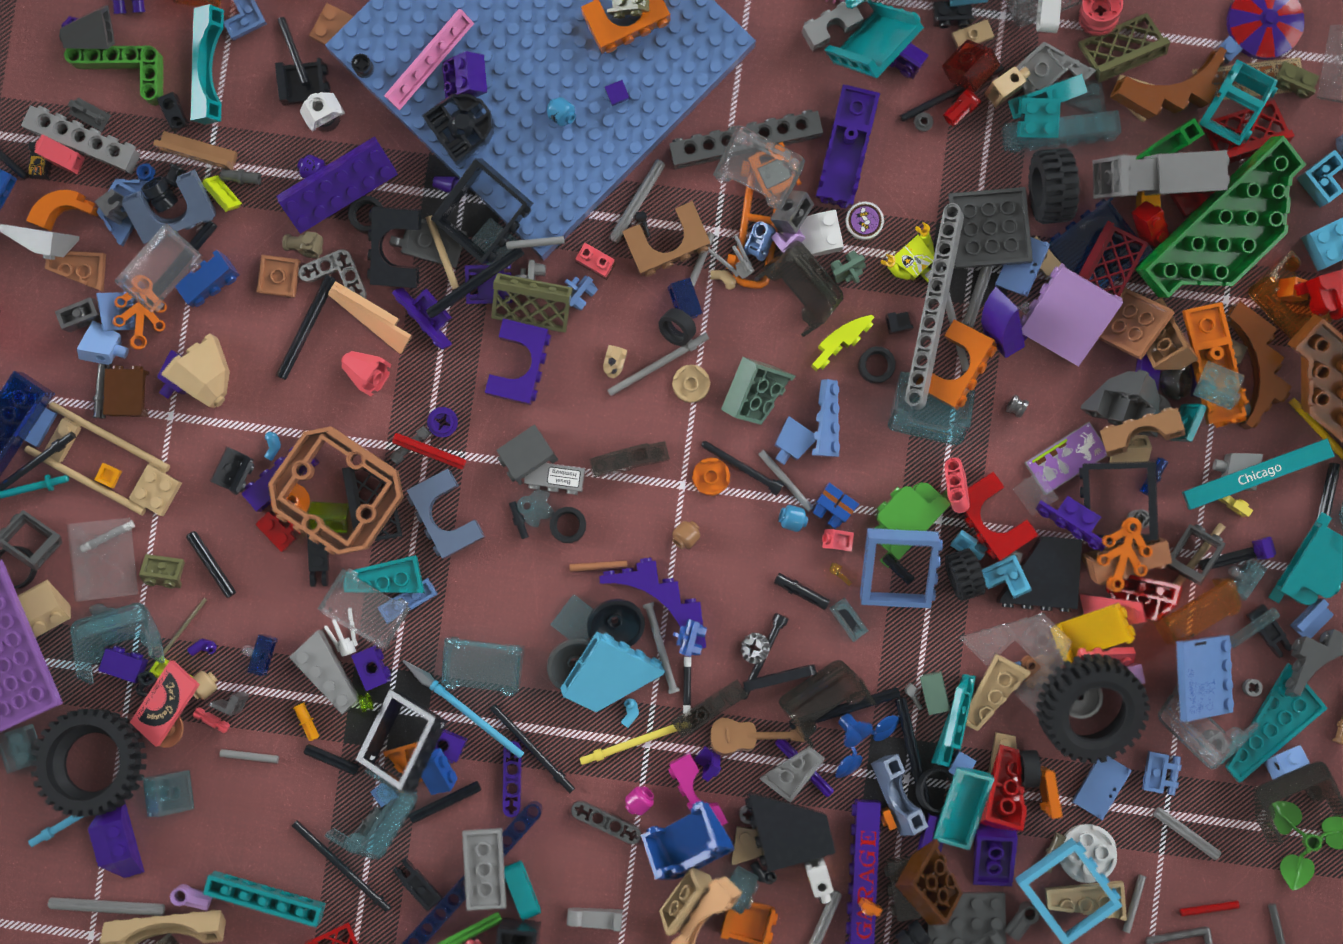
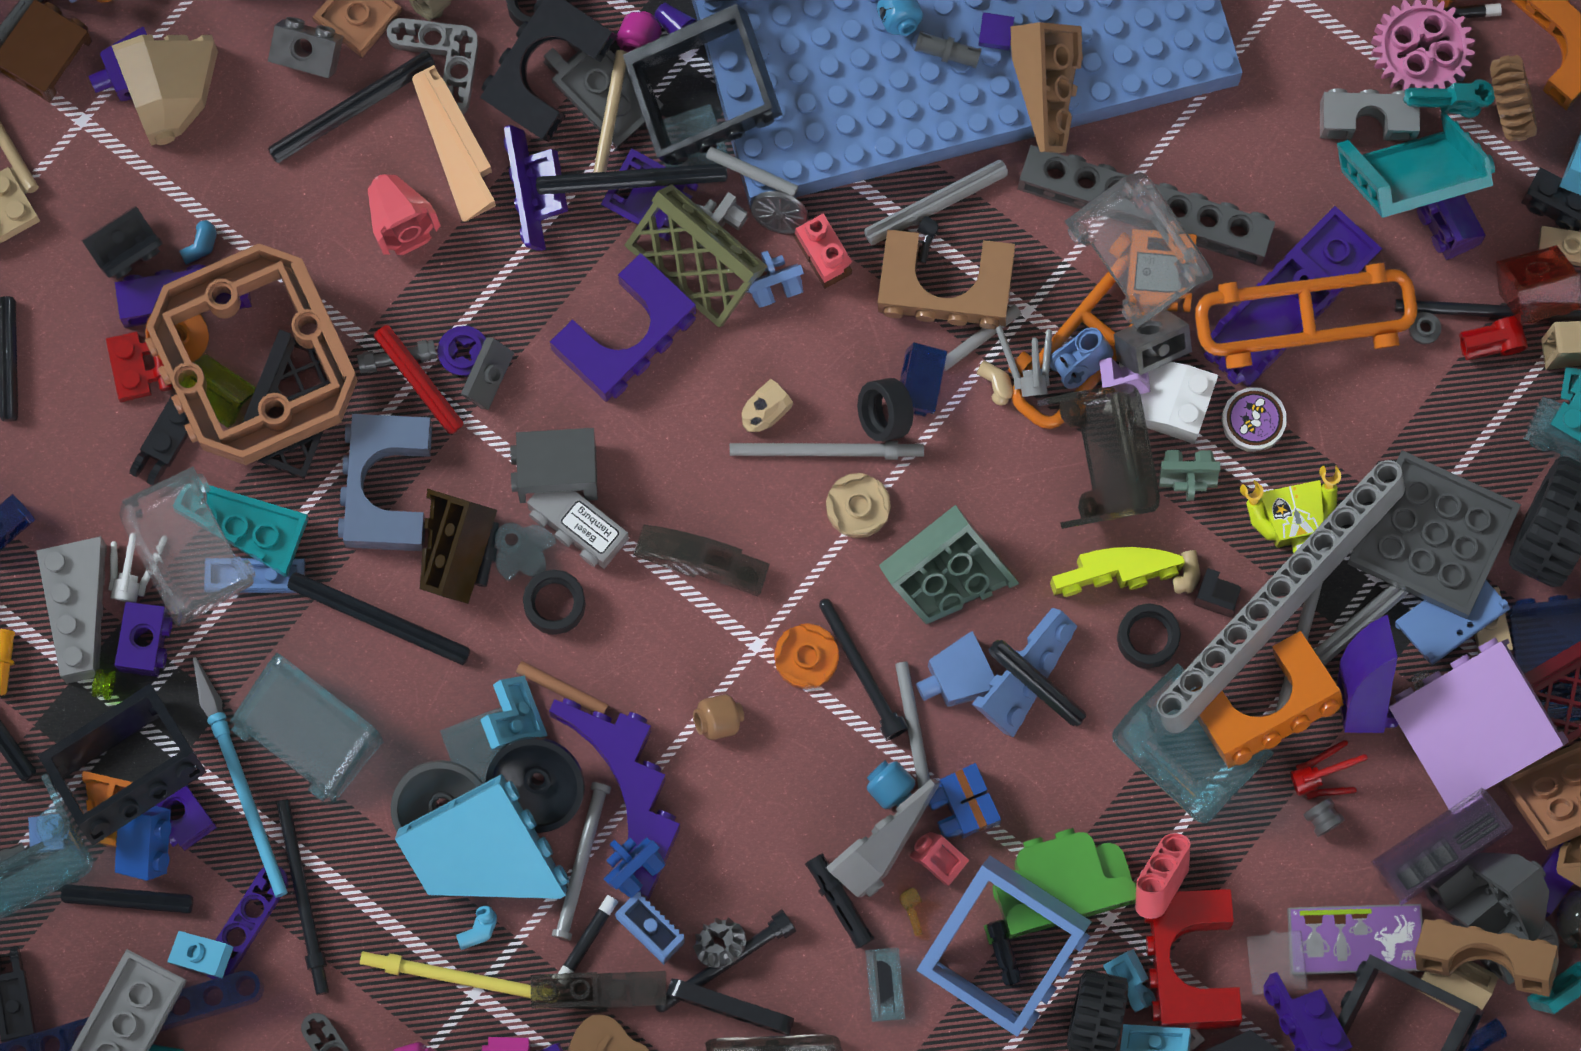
camera: 30 degrees right, 10 degrees down
none -> medium azure plate [167,931,234,979]
none -> flat silver brick [268,17,344,78]
none -> black axle [287,572,470,665]
none -> dark brown wedge [419,488,497,604]
none -> dark grey plate [460,337,514,410]
none -> medium azure plate [480,676,548,750]
none -> medium blue brick [615,892,685,965]
none -> dark pink head [616,11,662,52]
none -> flat silver wheel [751,191,808,234]
none -> light grey wedge [826,779,940,898]
none -> dark grey pin [914,31,981,69]
none -> black axle [989,640,1086,726]
none -> medium nougat wedge [1011,22,1083,153]
none -> tan arm [1173,550,1200,594]
none -> orange bar [1195,263,1417,369]
none -> red plant [1290,740,1368,800]
none -> clear purple brick [1371,787,1513,906]

